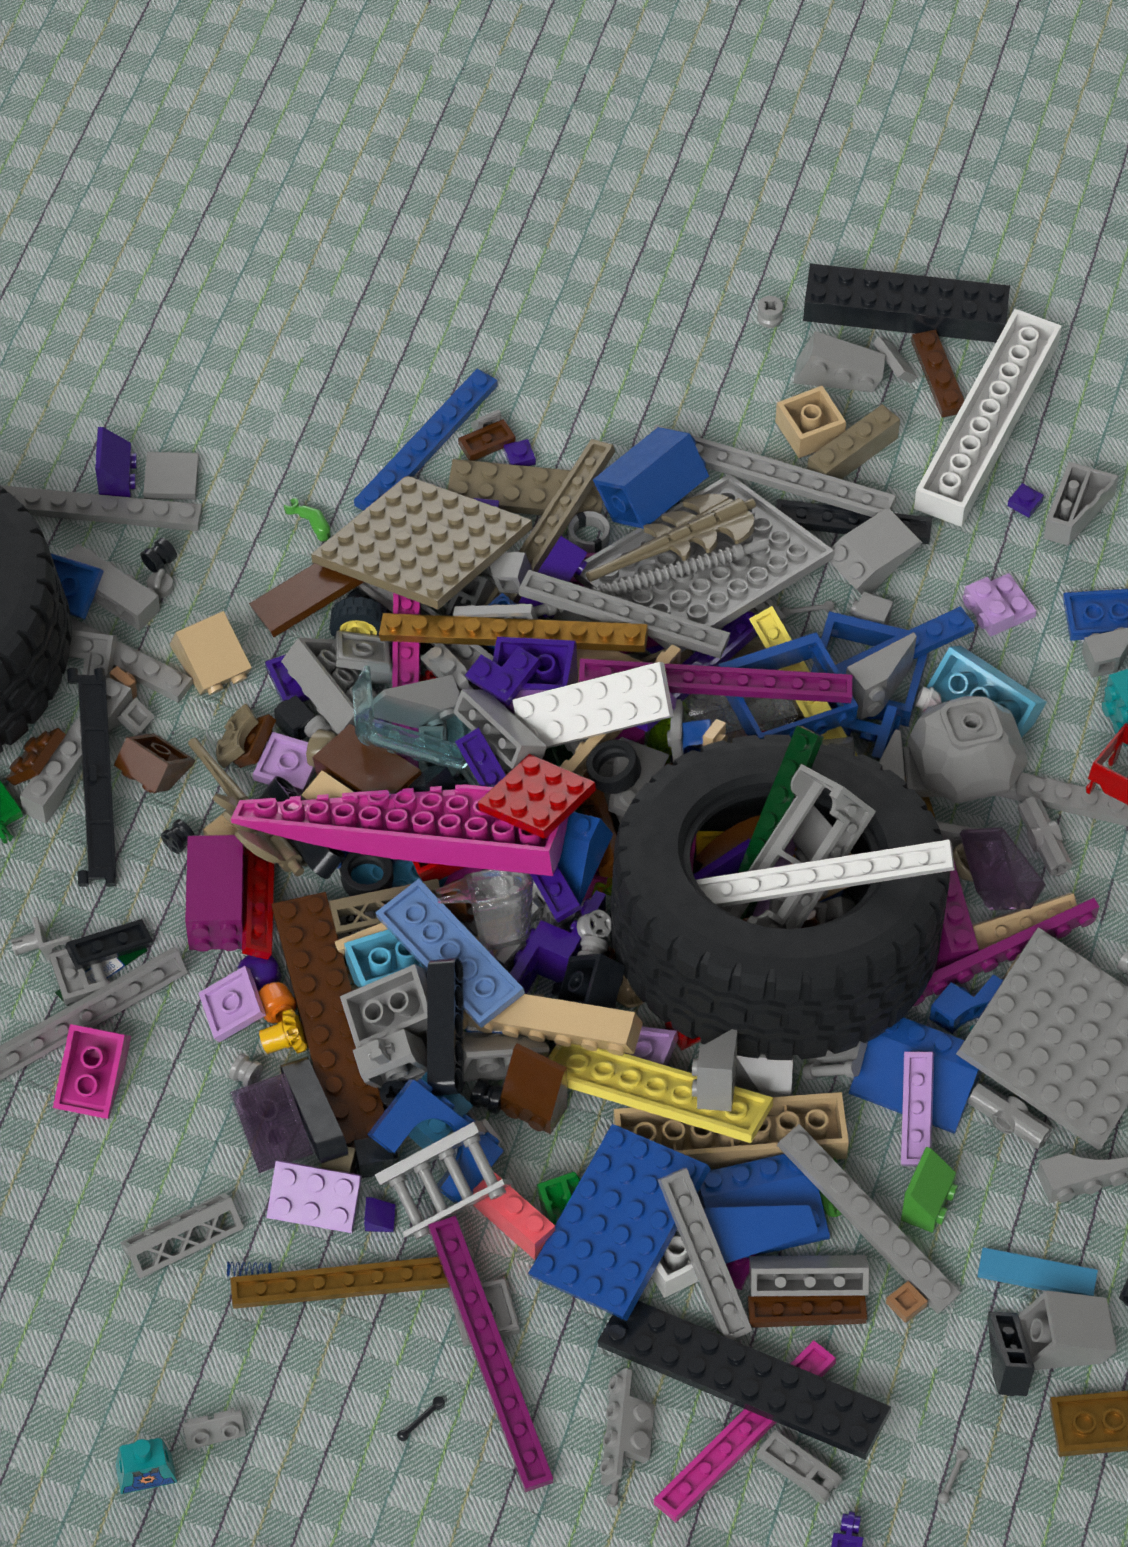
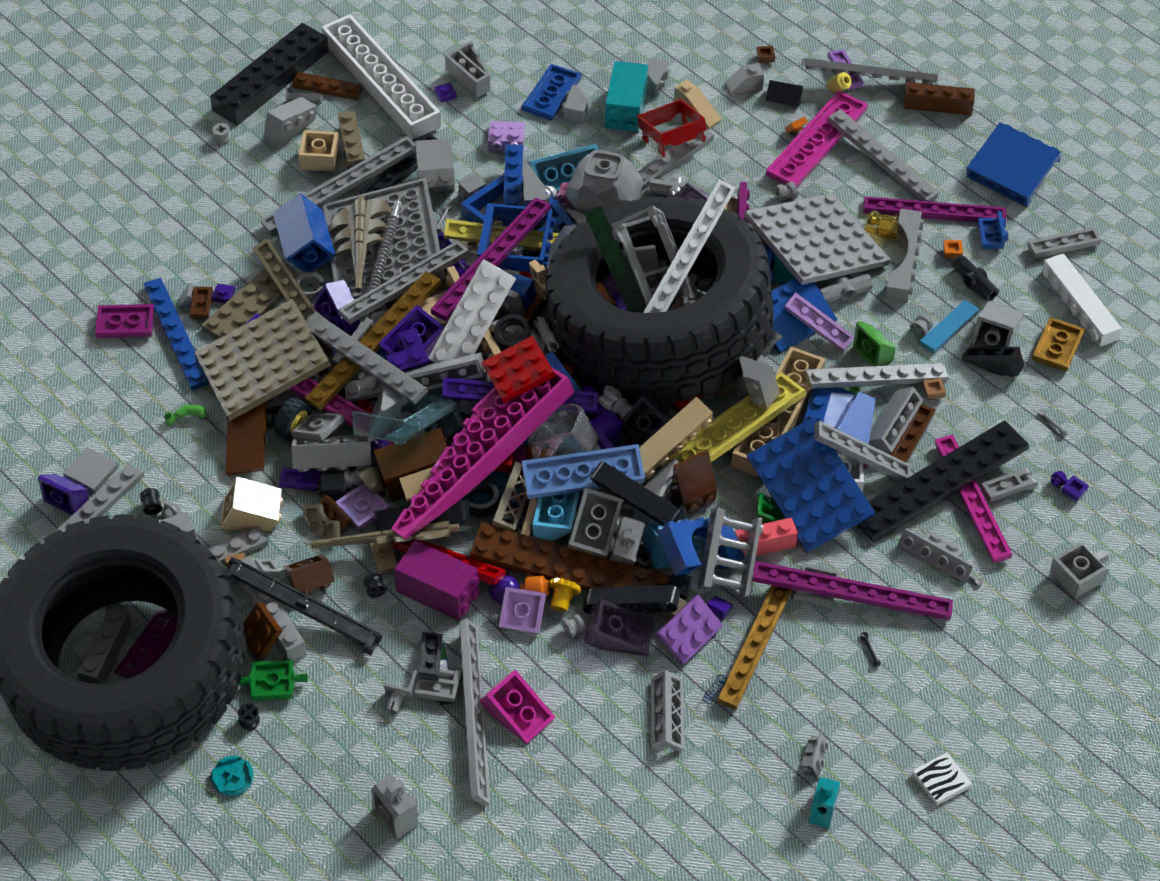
camera: 60 degrees left, 5 degrees down
none -> magenta plate [95,304,154,338]
none -> light grey plate [310,318,428,405]
none -> light grey wheel [910,314,933,338]

